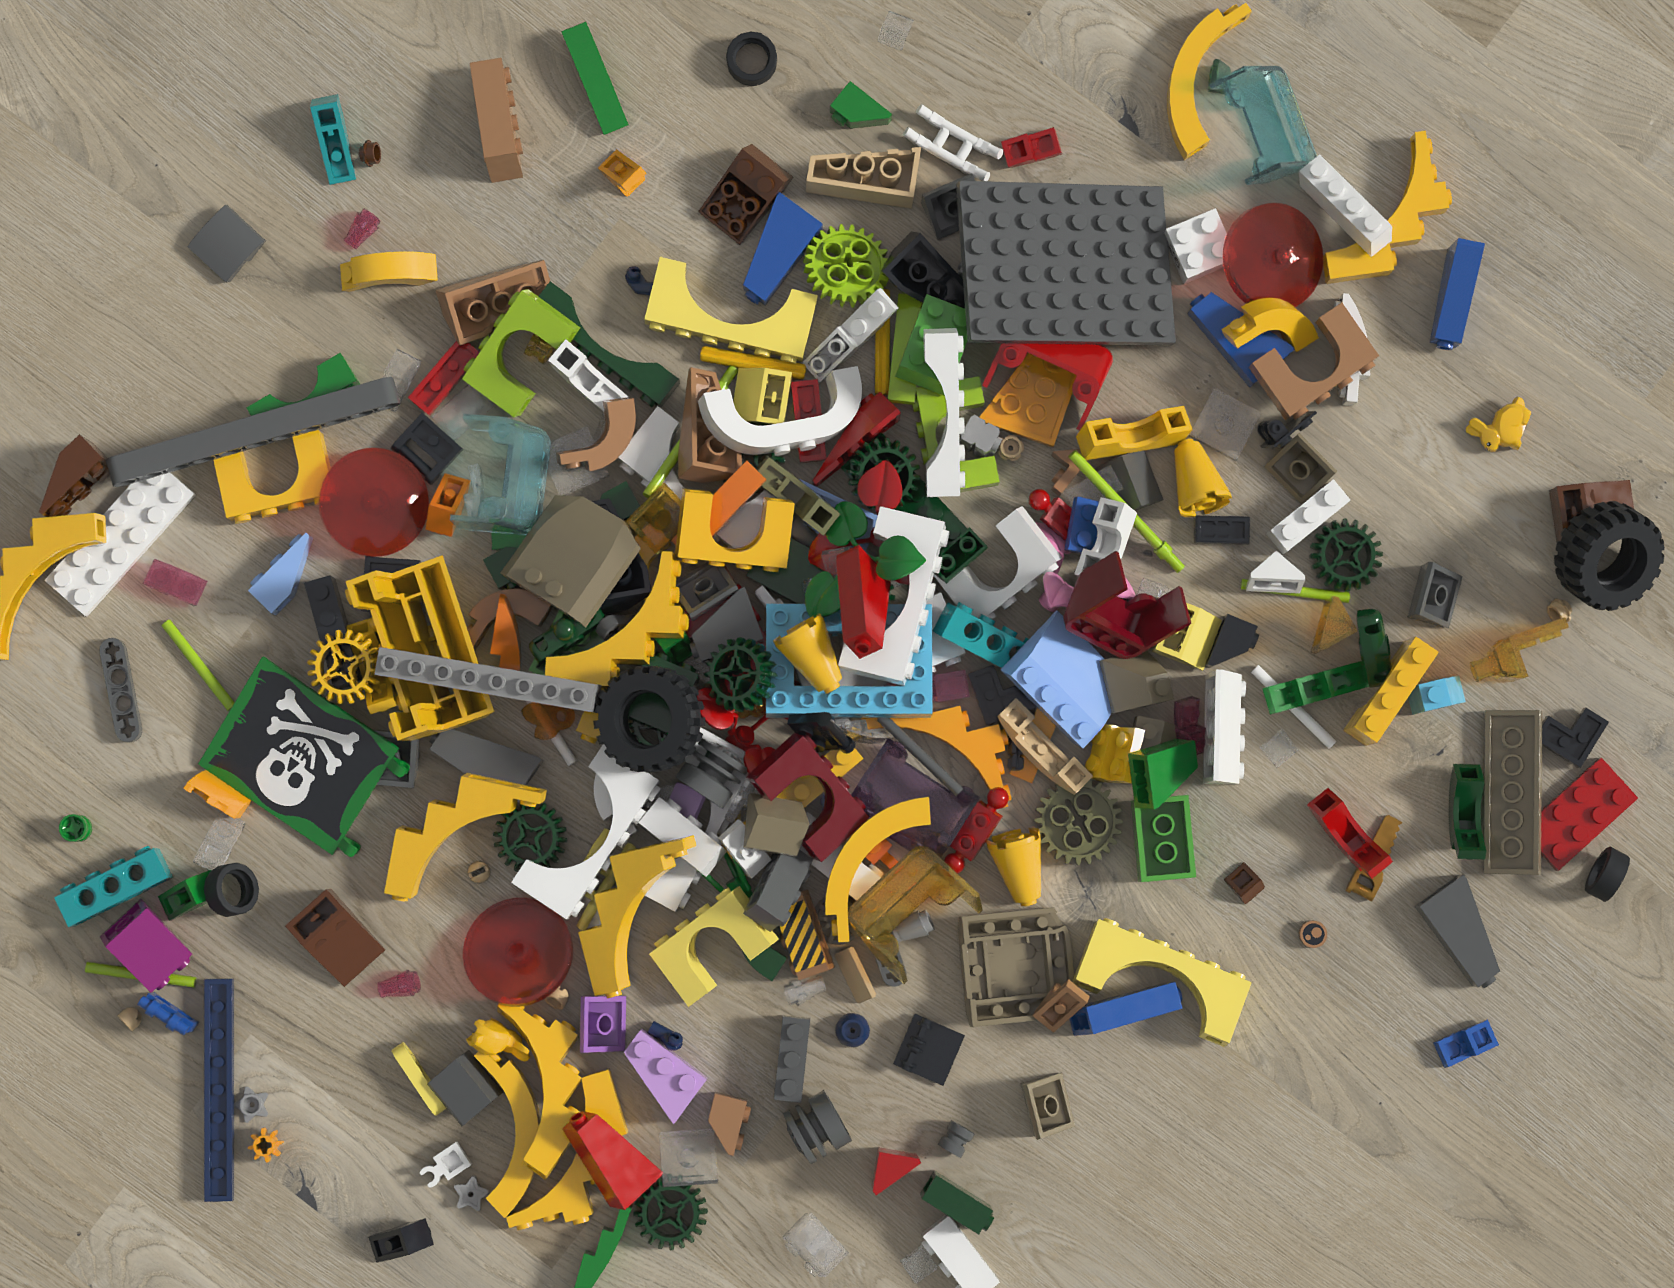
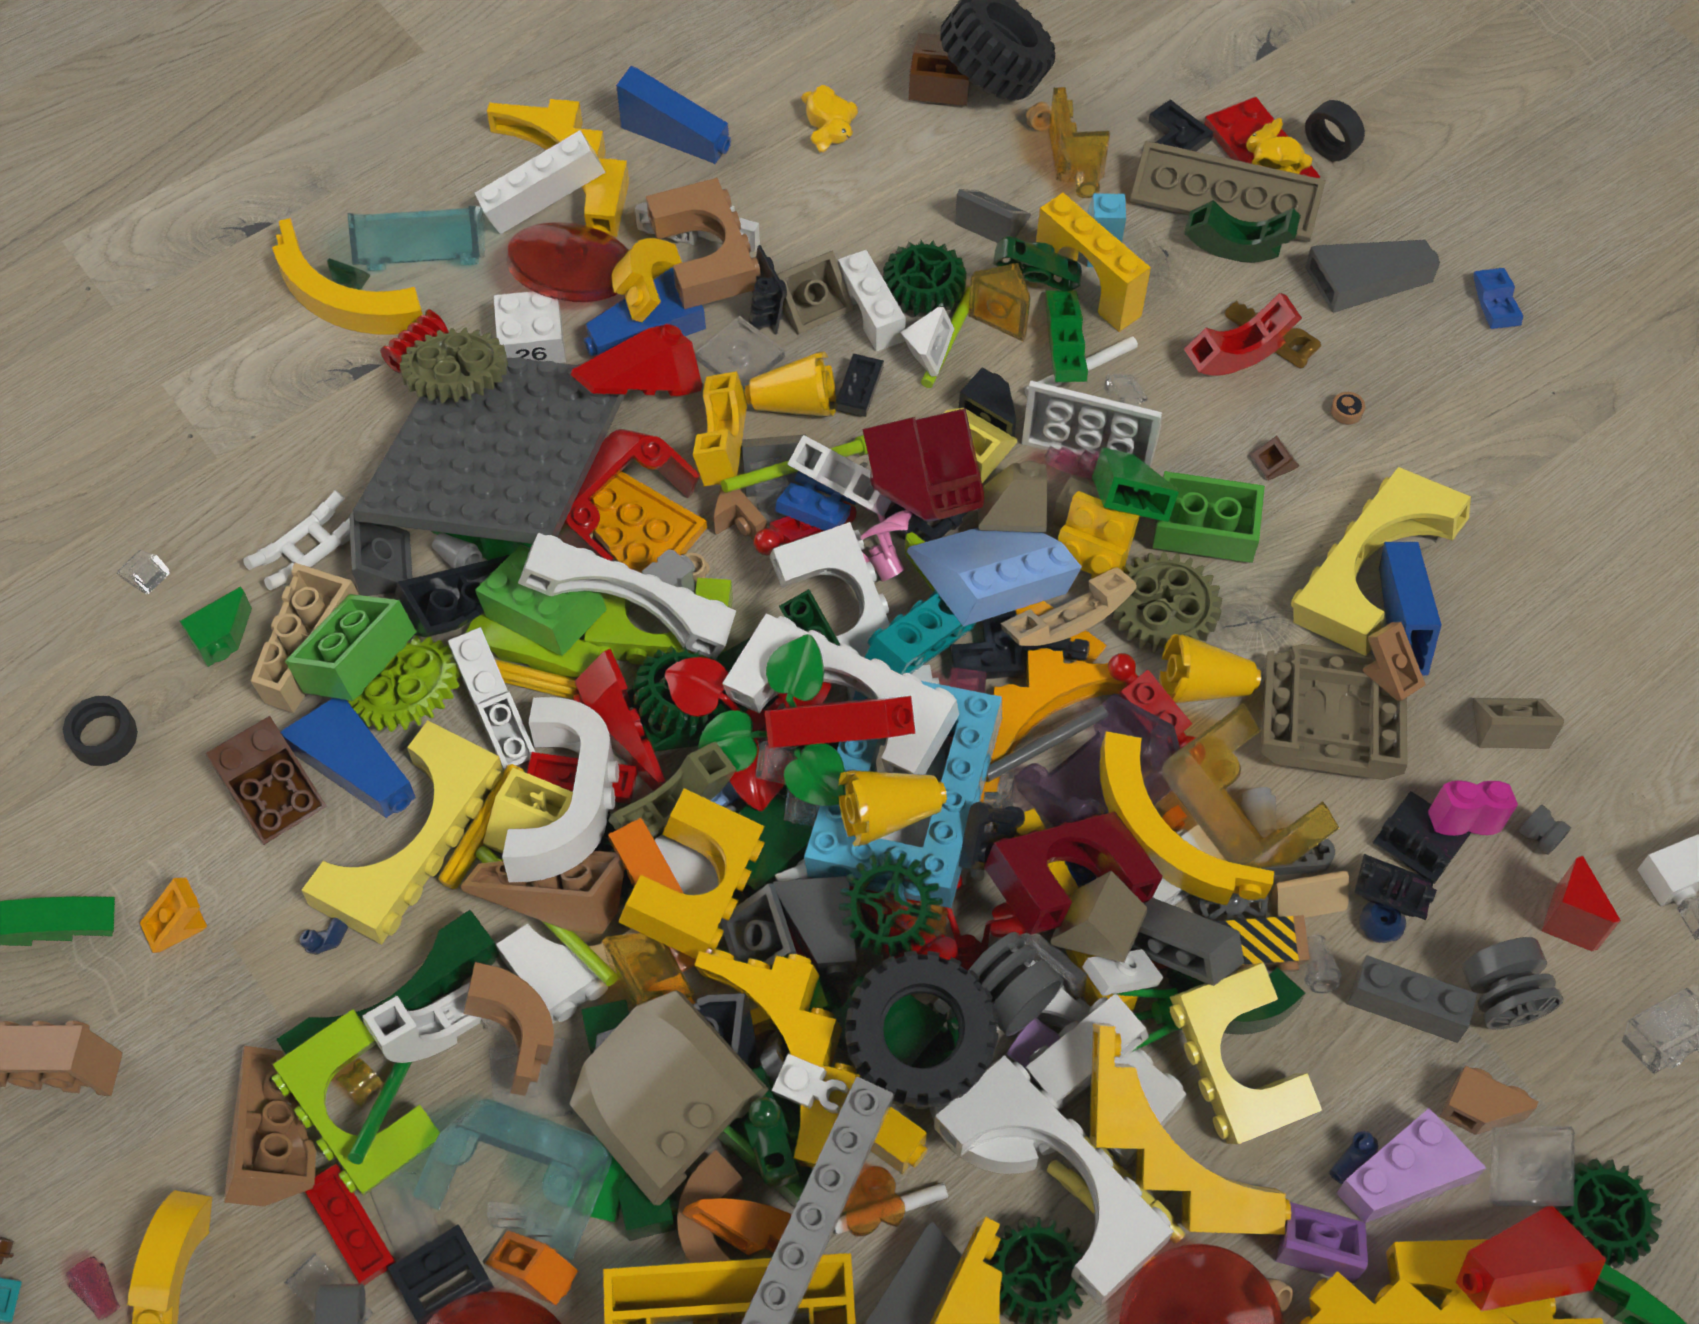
camera: 70 degrees left, 25 degrees down
dark green brick [920,1170,994,1235] -> none
red slope [1001,127,1062,168] -> none
none -> bright green brick [285,594,416,701]
none -> green bar [348,1062,412,1164]
none -> red piece [380,309,449,373]
none -> olive gear [400,328,508,403]
none -> red wedge [570,324,703,396]
none -> white plate [772,1054,849,1113]
none -> yellow animal [1246,118,1313,174]
none -> black hinge [1354,854,1437,920]
none -> dark pink brick [1428,780,1518,836]

